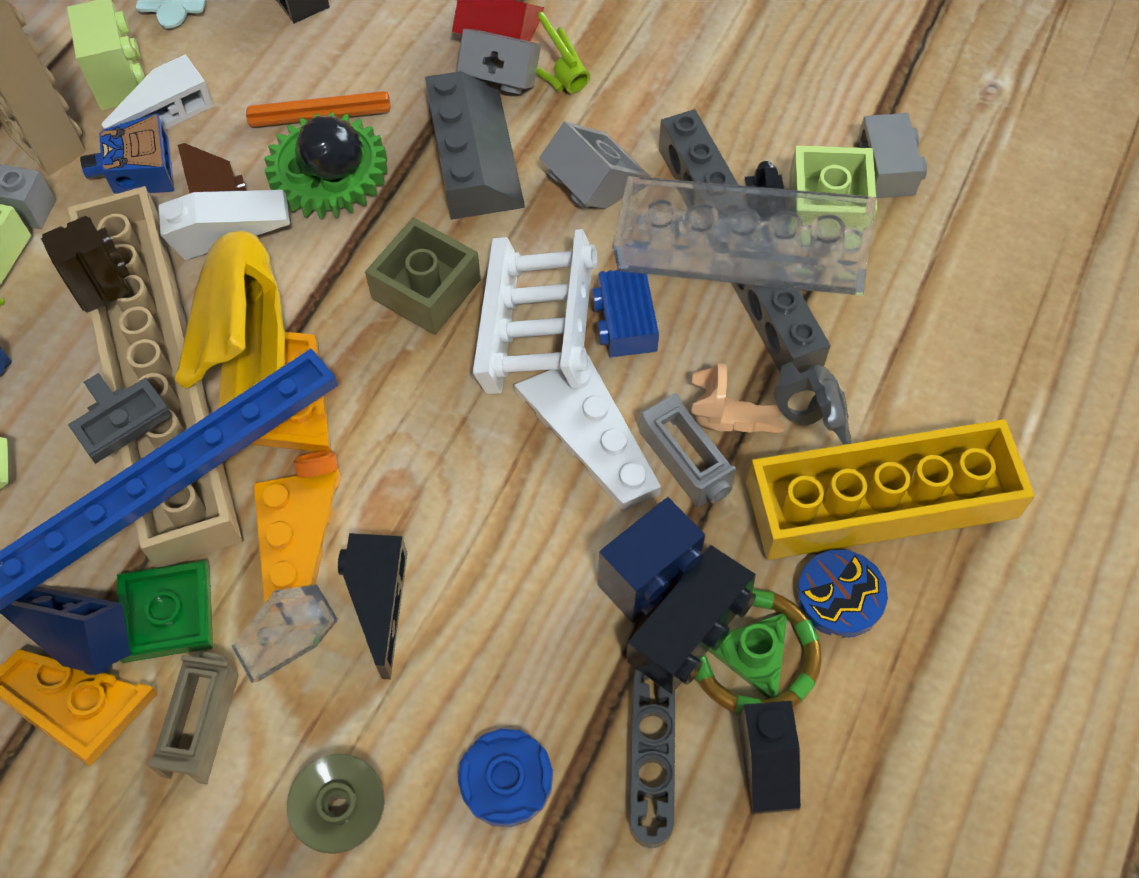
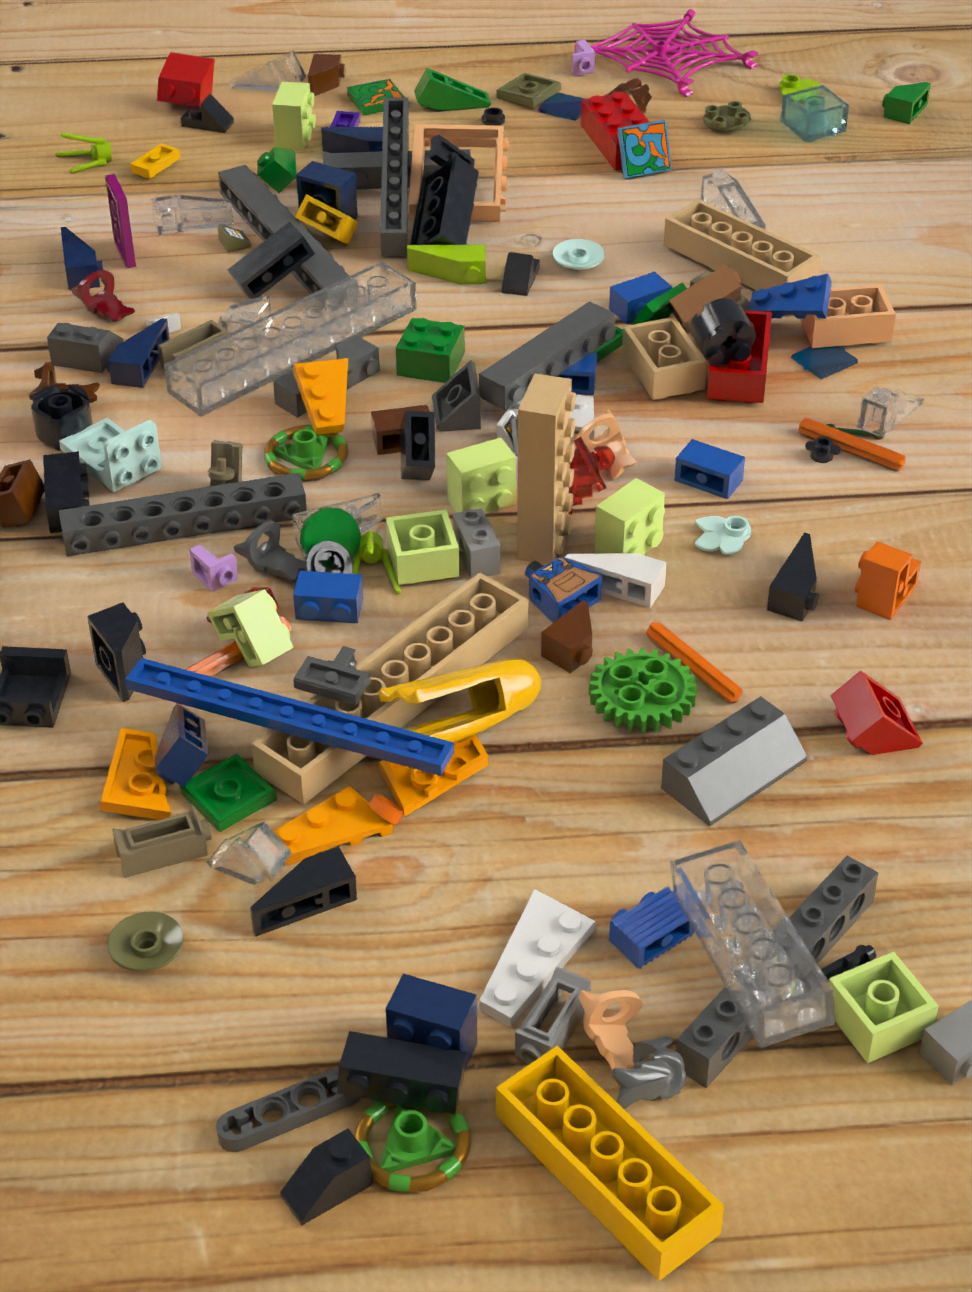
camera: 60 degrees right, 20 degrees down
dark brown brick [41,216,130,313] -> none
white slope [158,190,290,260] -> none
black hair [295,115,363,180] -> none
olive brick [365,217,481,335] -> none
light grey brick [456,29,541,94] -> none
blue tile [458,729,553,828] -> none
white fence [473,229,598,394] -> none
lime plant [536,12,590,94] -> none
light grey slope [539,121,651,209] -> none
blue tile [797,550,888,638] -> none

